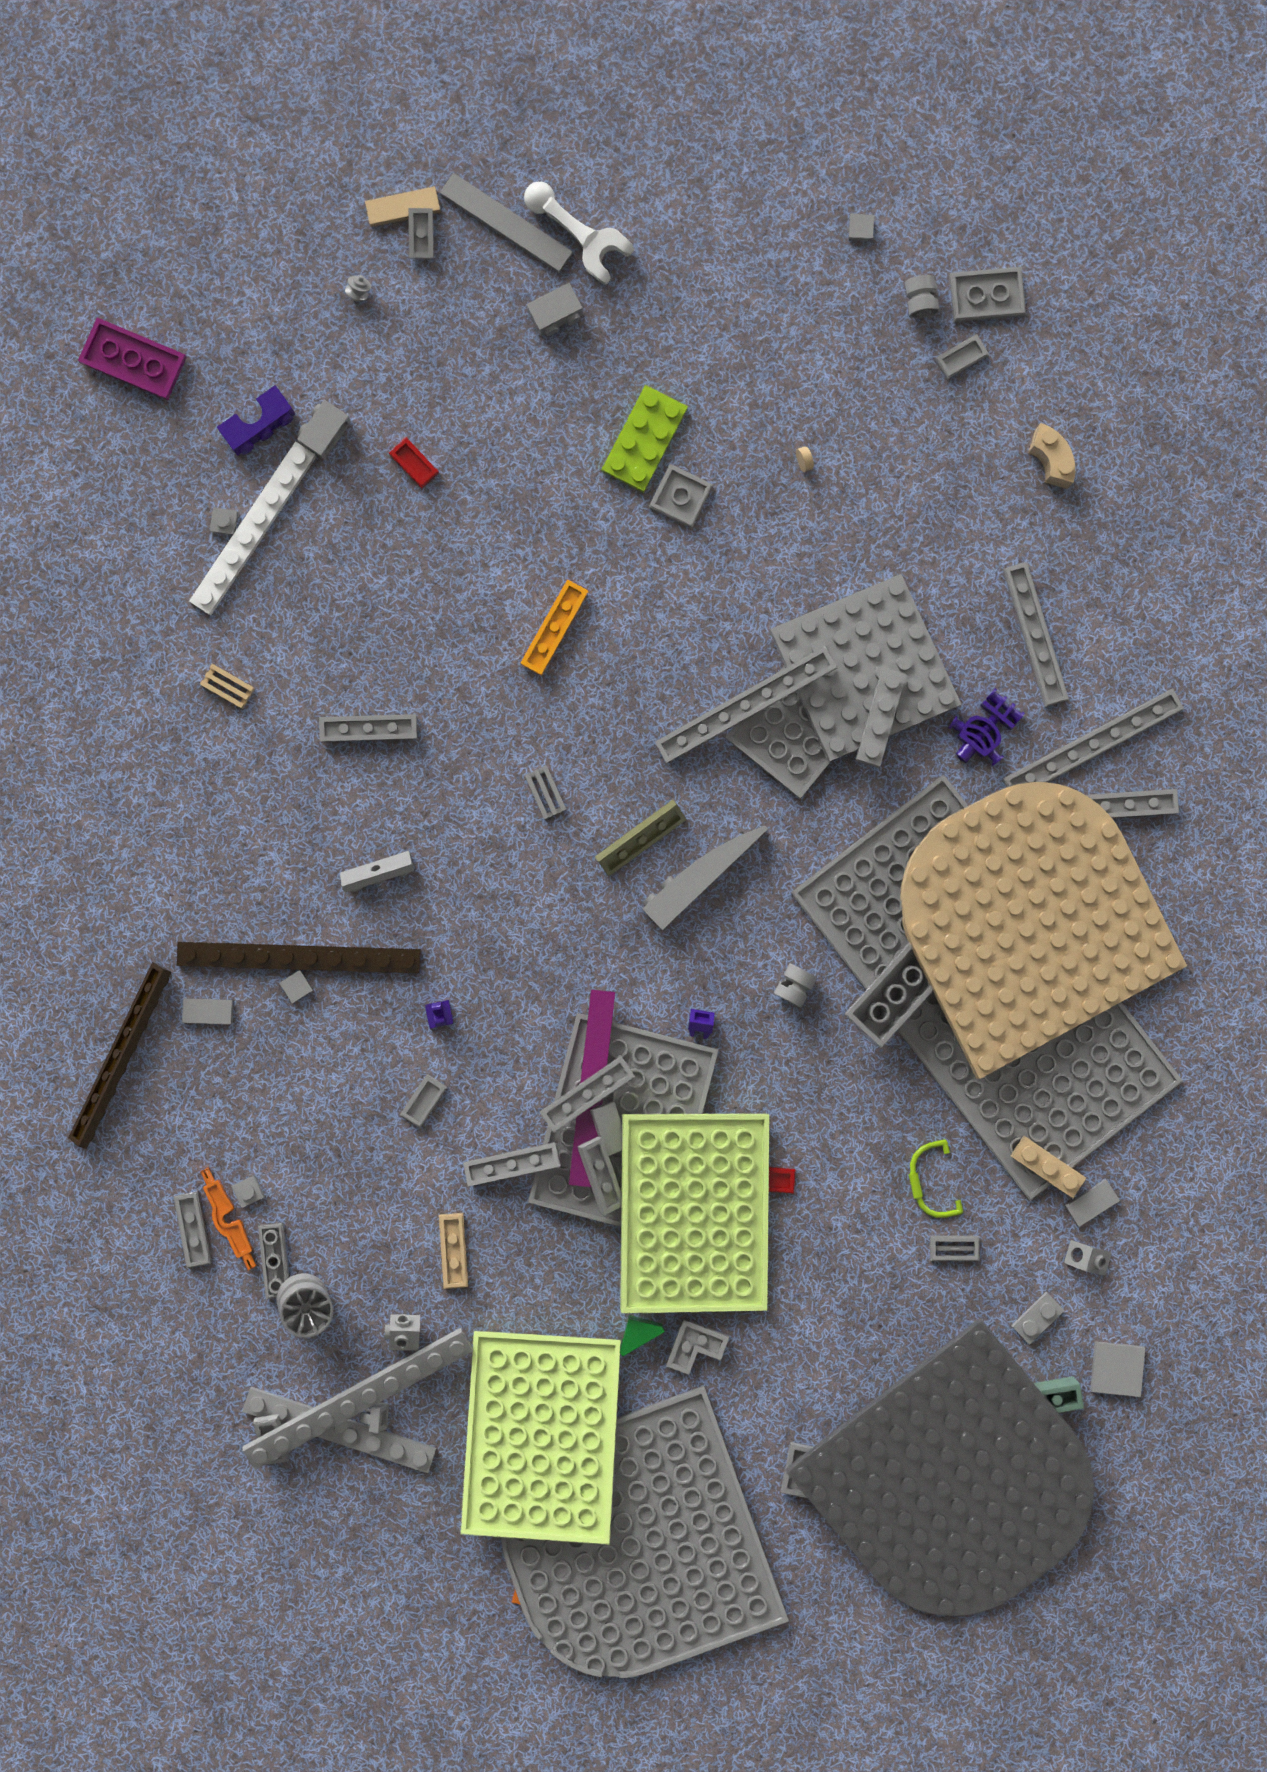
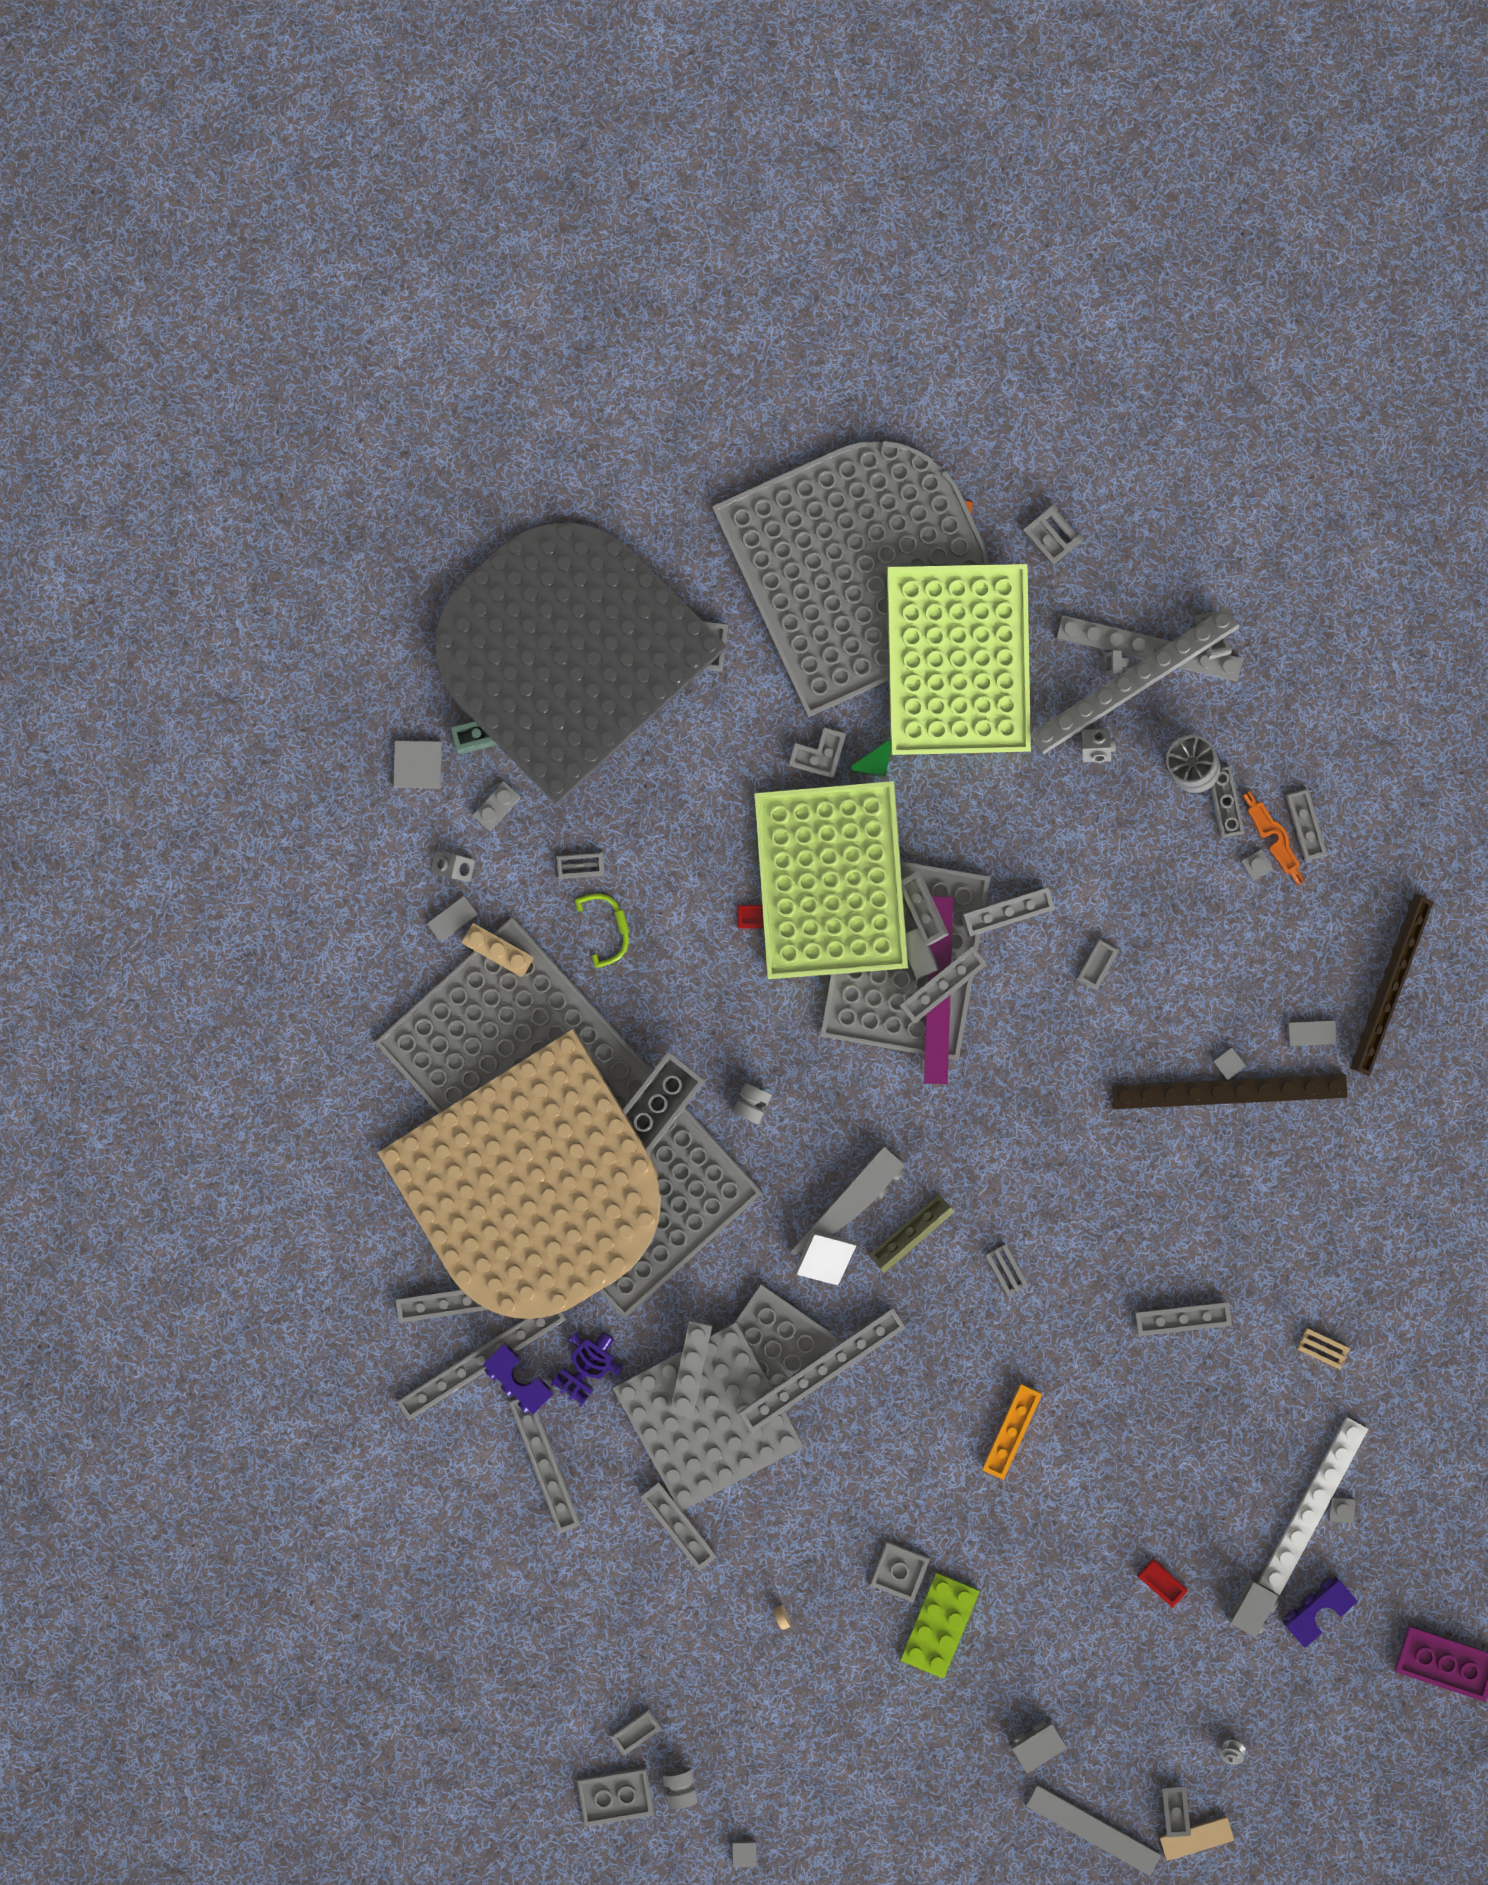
camera: 175 degrees right, 0 degrees up
tile [340,851,414,893] -> none
dark purple tile [425,1000,454,1029] -> none
tan tile [439,1213,469,1289] -> none
white piece [524,182,635,285] -> none
dark purple tile [688,1009,715,1039] -> none
tan brick [1028,423,1075,489] -> none
none -> dark purple arch [483,1343,554,1414]
none -> light grey plate [641,1482,717,1572]
none -> tile [795,1231,856,1285]
none -> light grey plate [1023,504,1084,566]

